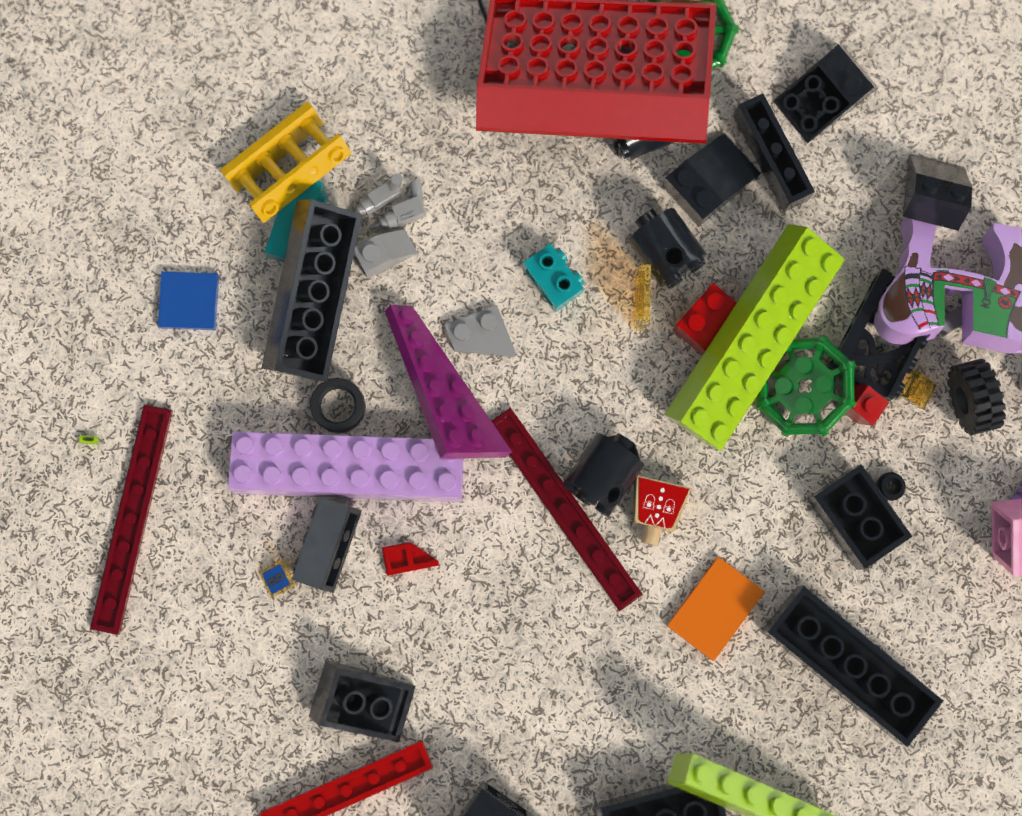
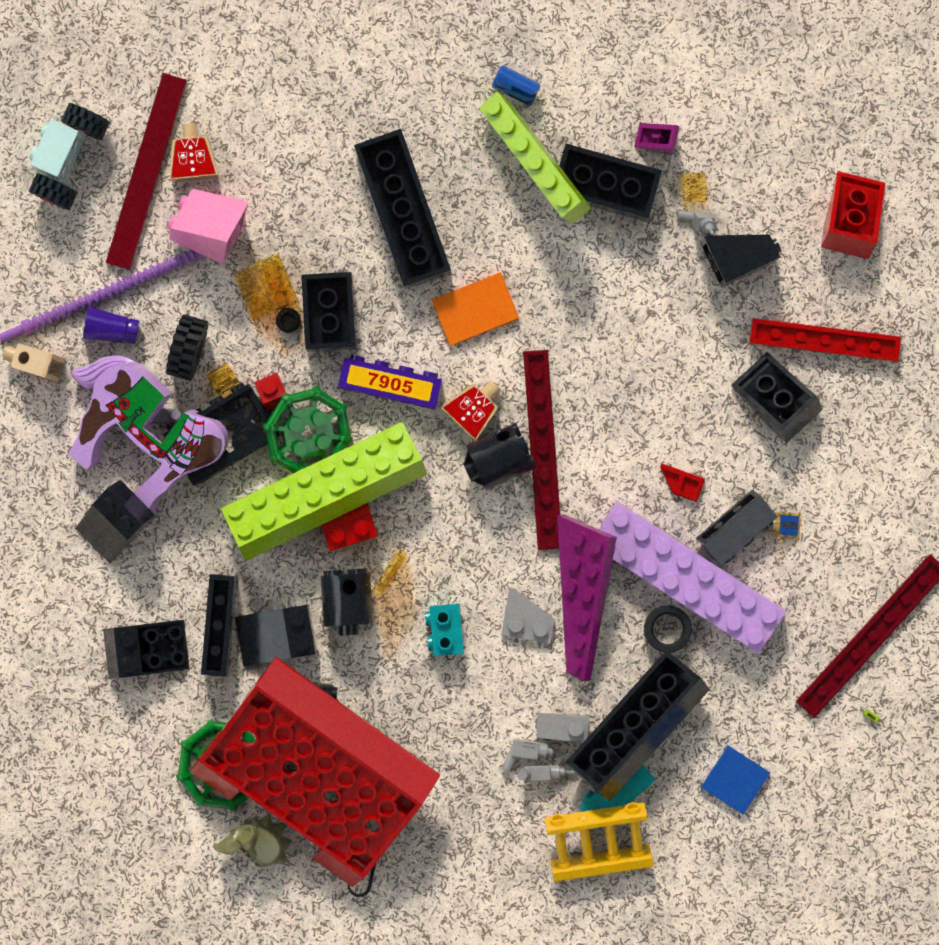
camera: 150 degrees left, 5 degrees up
none -> clear yellow slope [235,253,300,321]
none -> brick [338,355,442,410]

